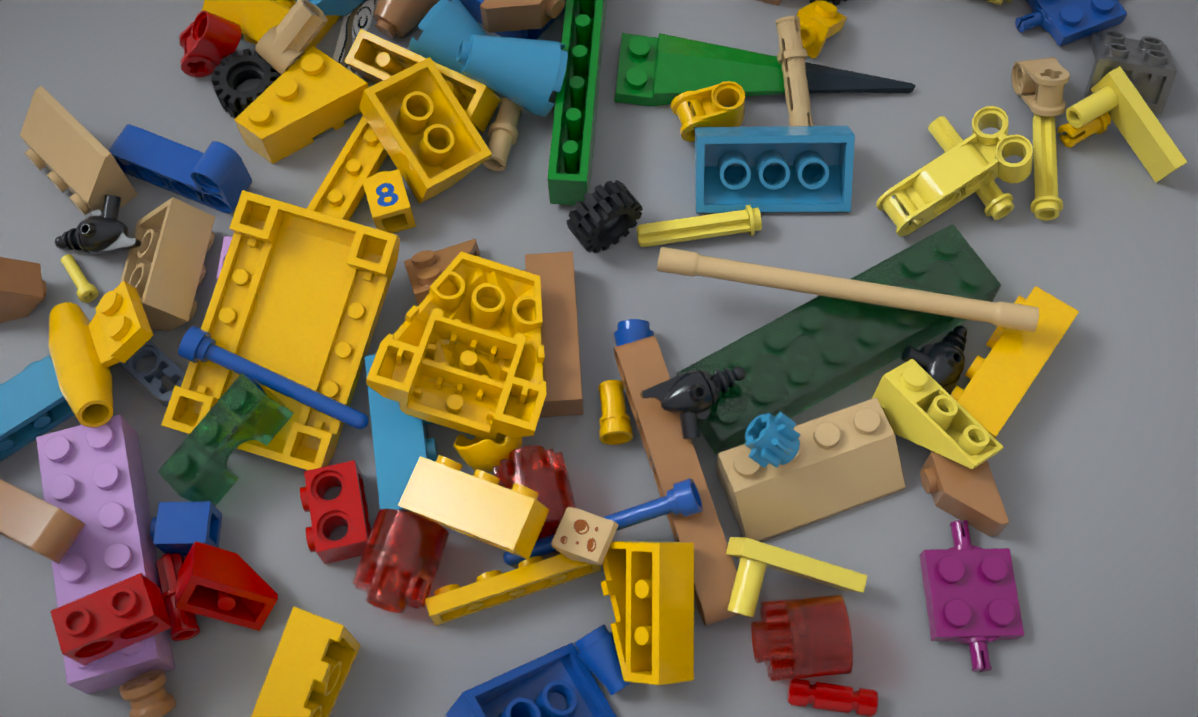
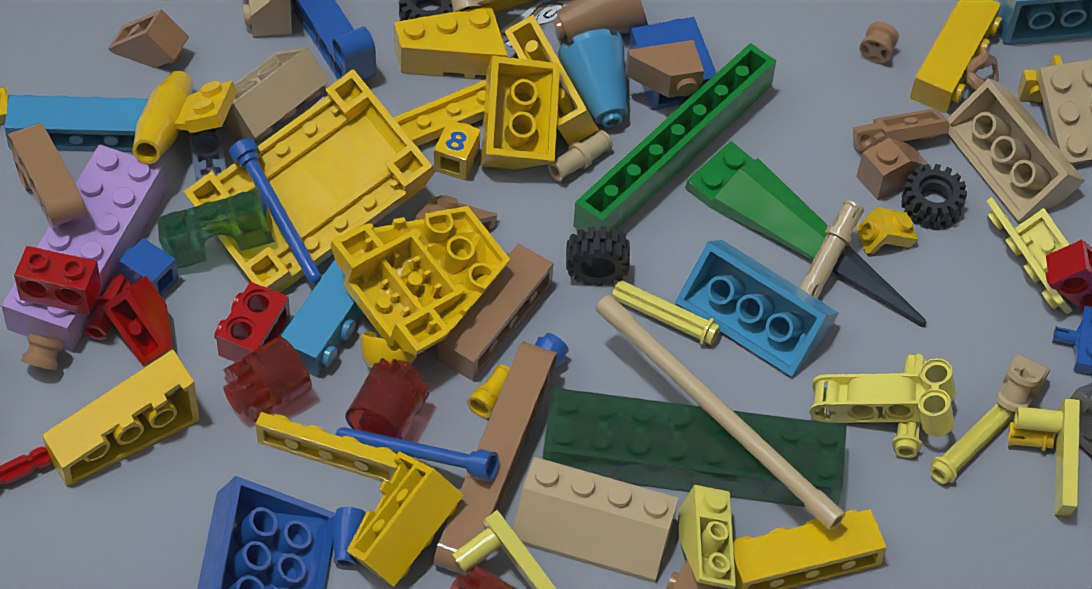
camera: 30 degrees right, 10 degrees down
black piece [55,194,141,254] -> none
light yellow piece [61,254,99,303] -> none
yellow brick [398,455,549,560] -> none
dark azure cone [456,34,568,117] -> none
tan slope [552,507,618,565] -> none
black piece [640,366,746,439] -> none
yellow piece [670,81,745,142] -> none
dark azure gear [745,412,800,468] -> none
black piece [901,325,967,395] -> none

